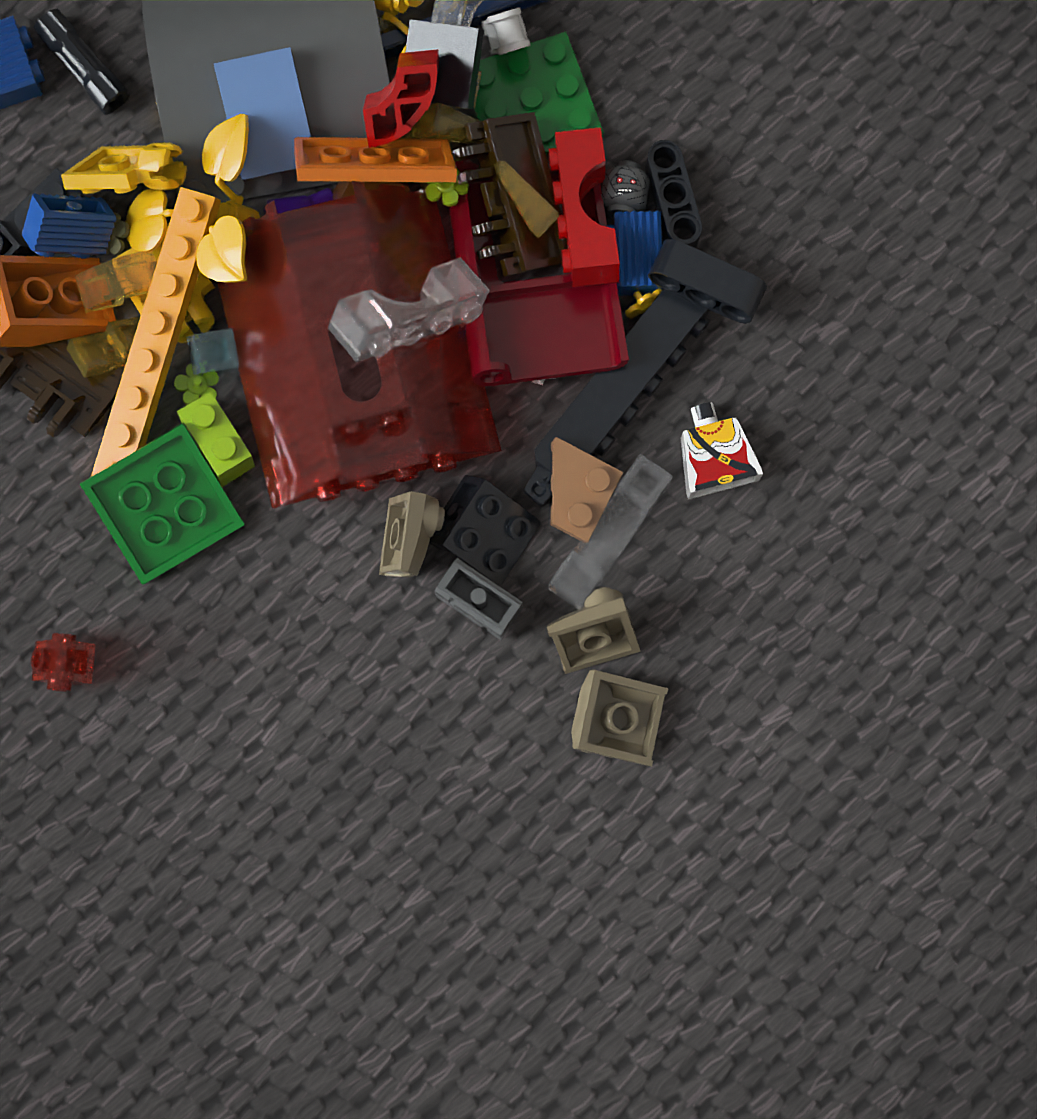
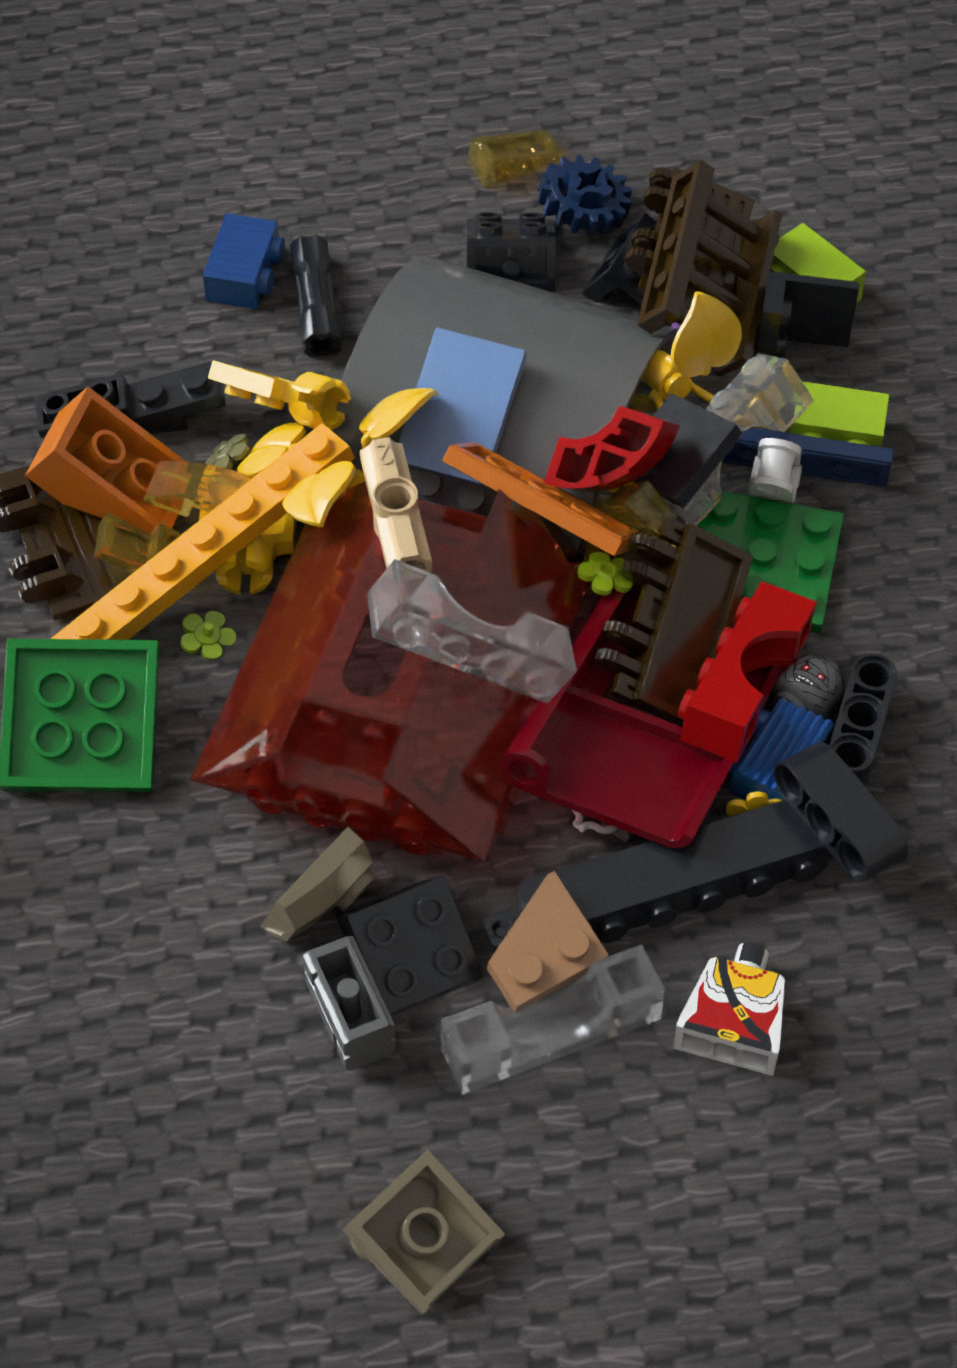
camera: 30 degrees right, 25 degrees down
blue brick [22,193,116,259] -> none
lime brick [177,391,255,487] -> none
clear light blue brick [186,328,239,375] -> none
clear yellow slope [494,160,559,238] -> none
dark tan slope [547,587,641,674] -> none
none -> tan piece [360,437,433,585]

